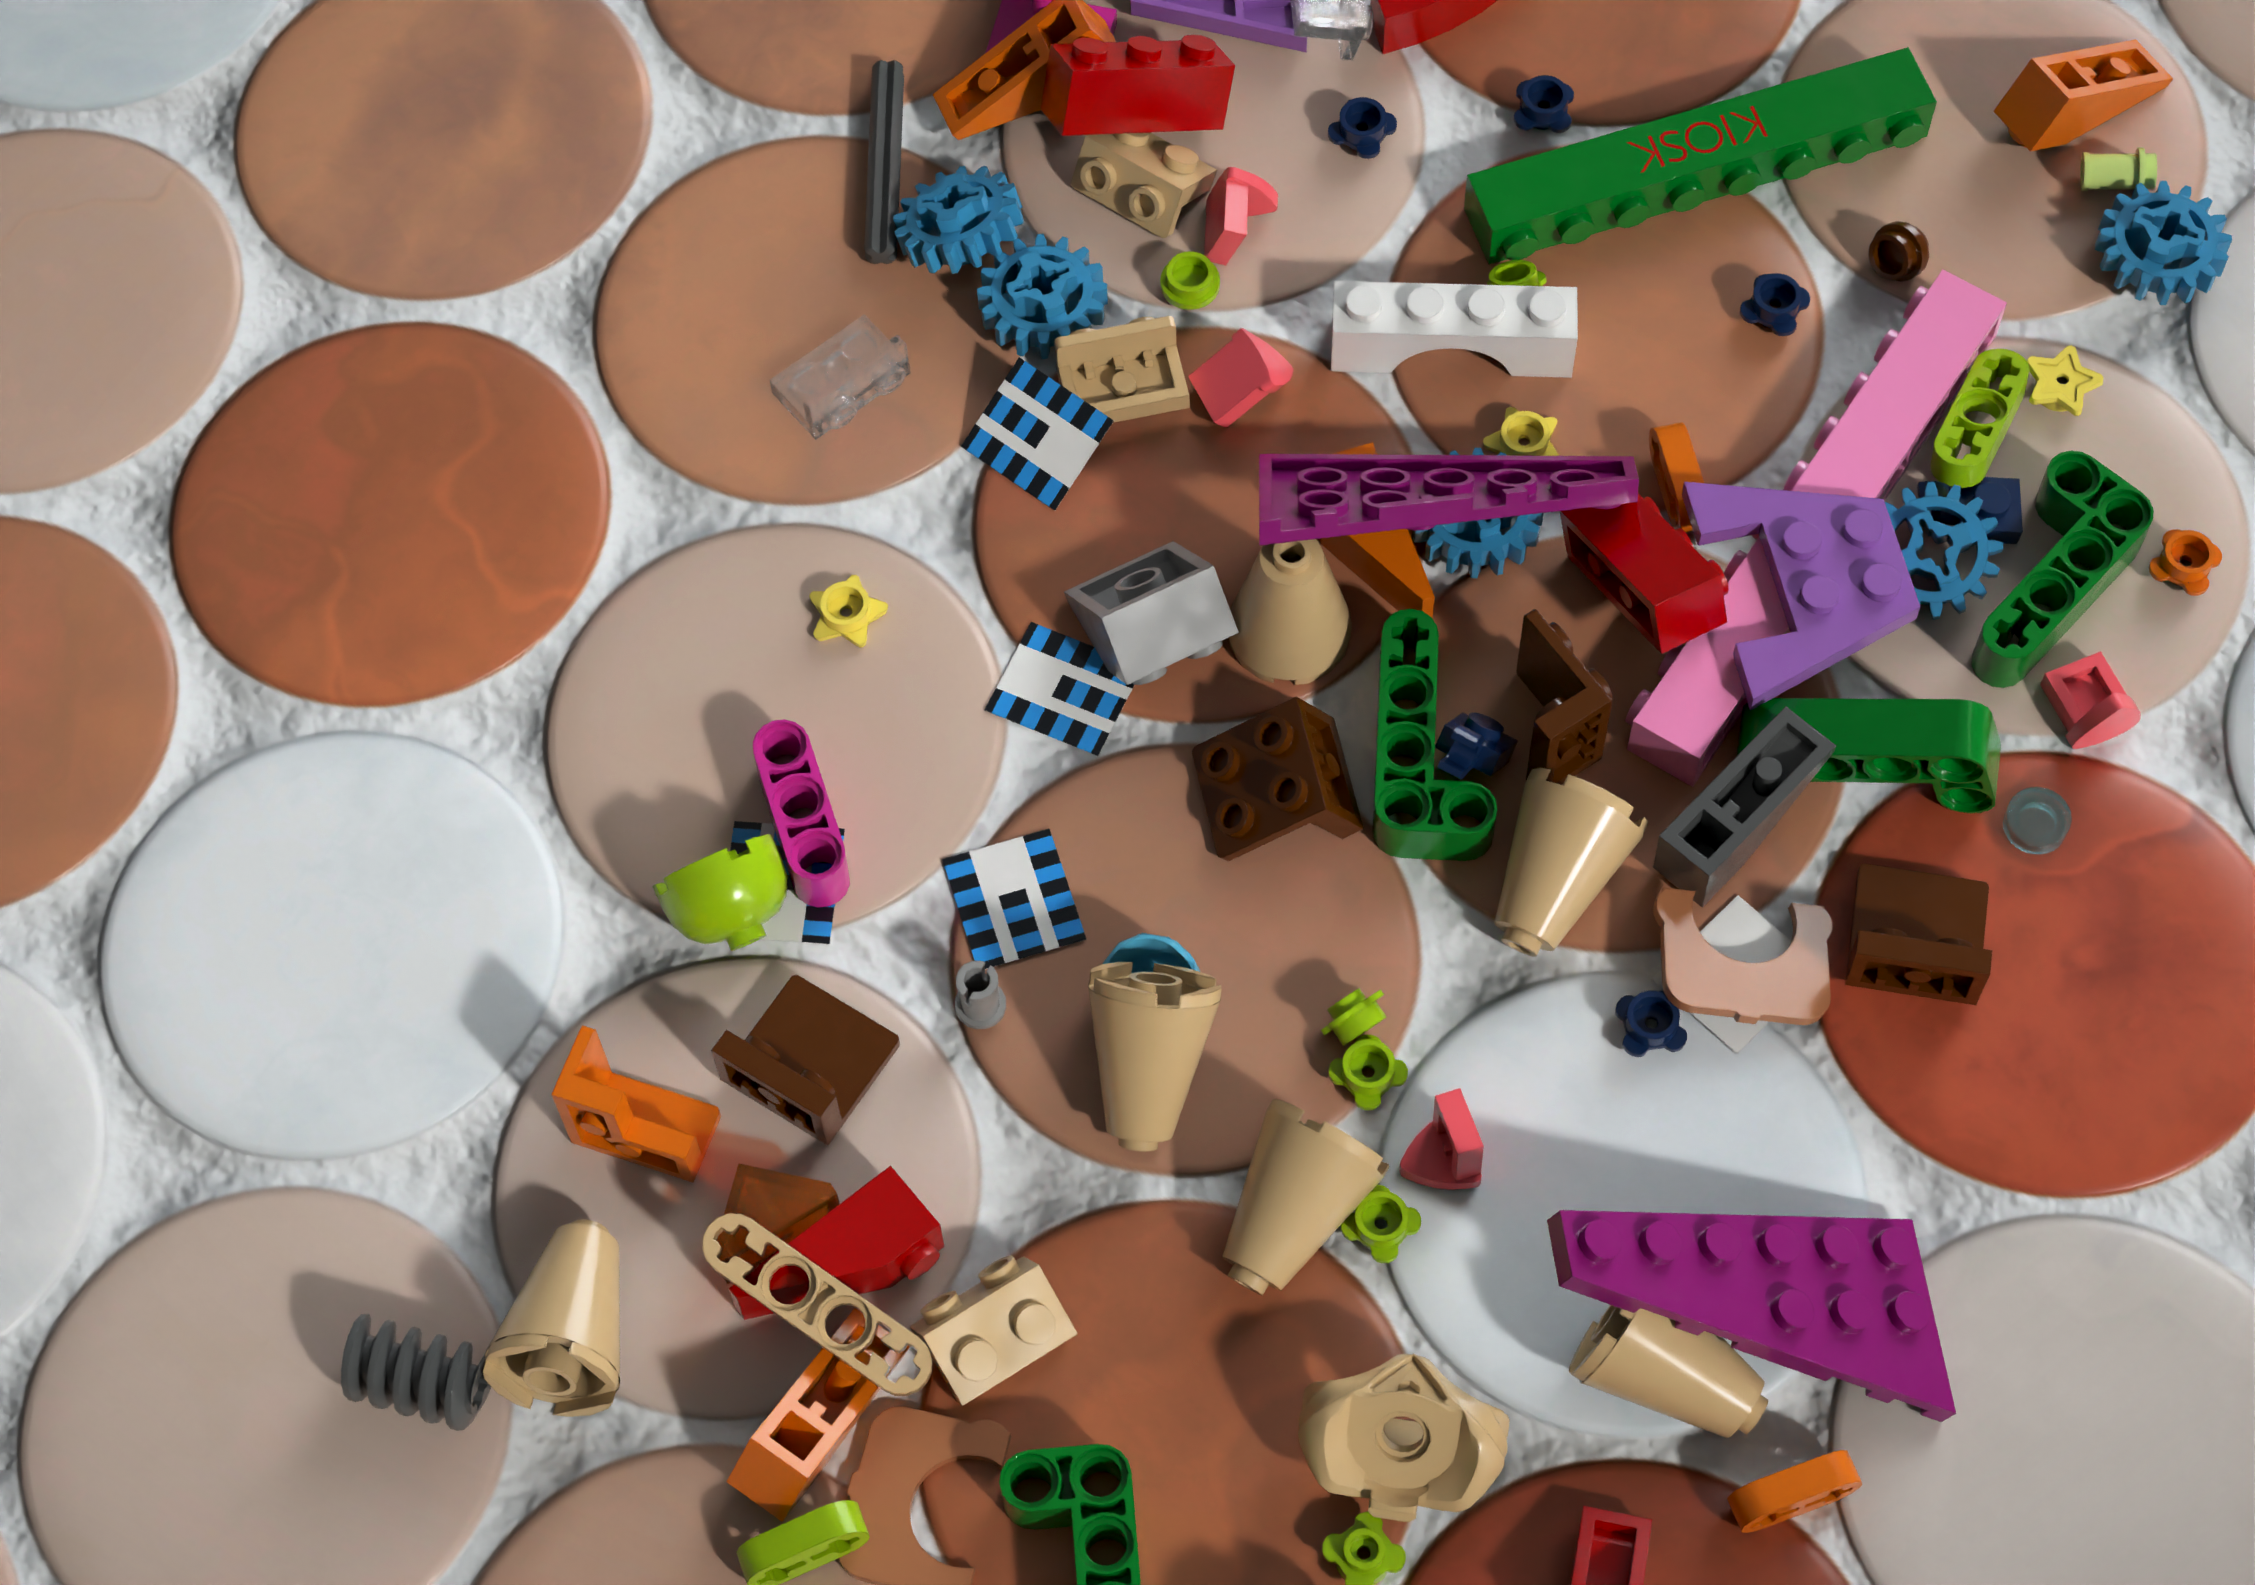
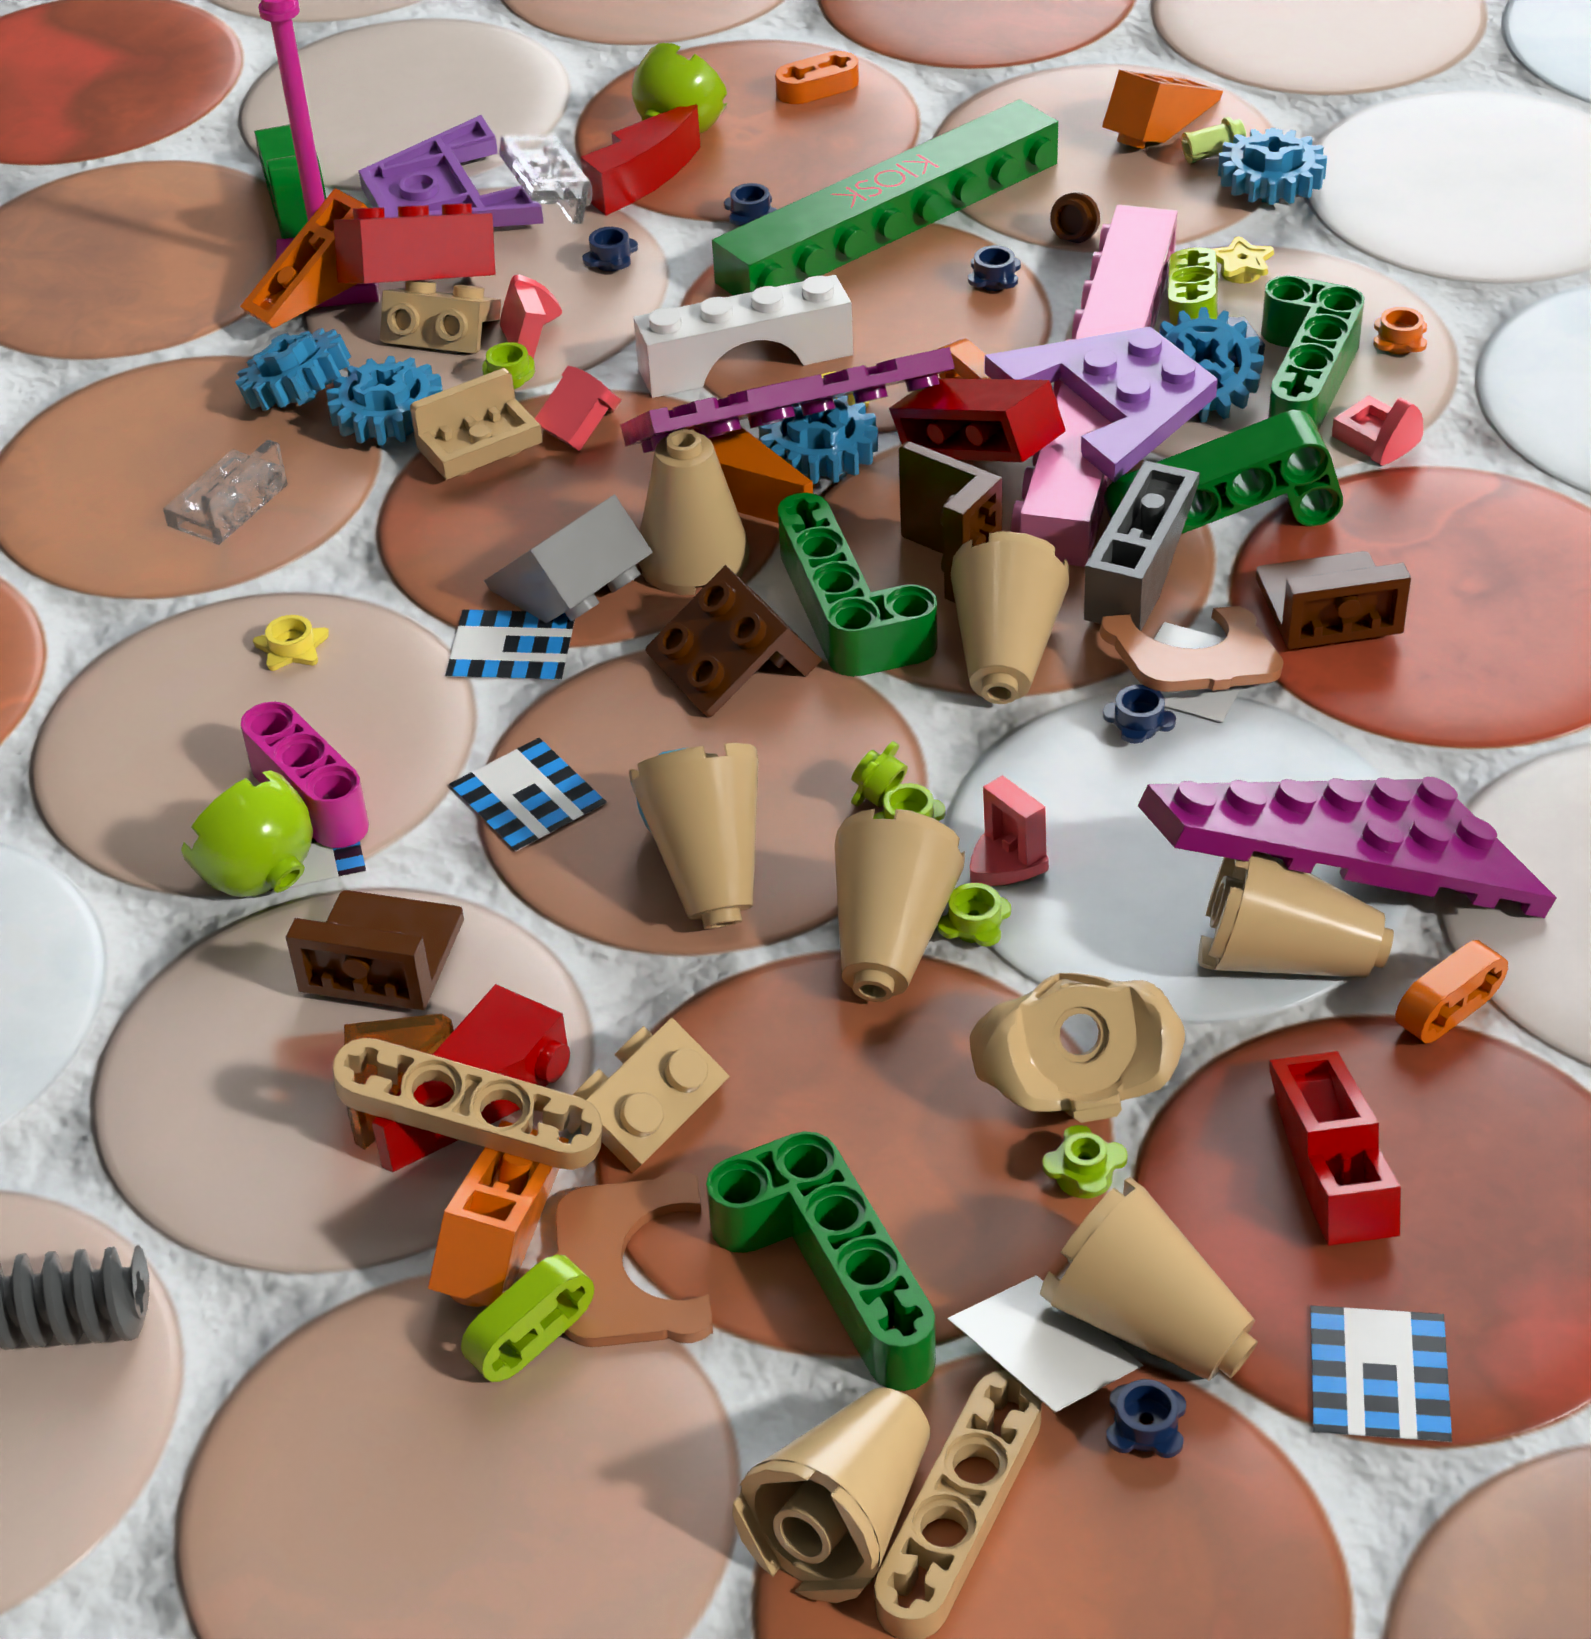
camera: 20 degrees left, 20 degrees down
tan cone [483,1219,620,1417] -> none
orange panel [551,1025,721,1183] -> none
dark grey axle [864,60,904,264] -> none
light grey pin [955,960,1006,1029] -> none
sticker [961,357,1114,510] -> none
dark blue plate [1435,712,1518,780] -> none
clear light blue tile [2003,787,2072,854] -> none

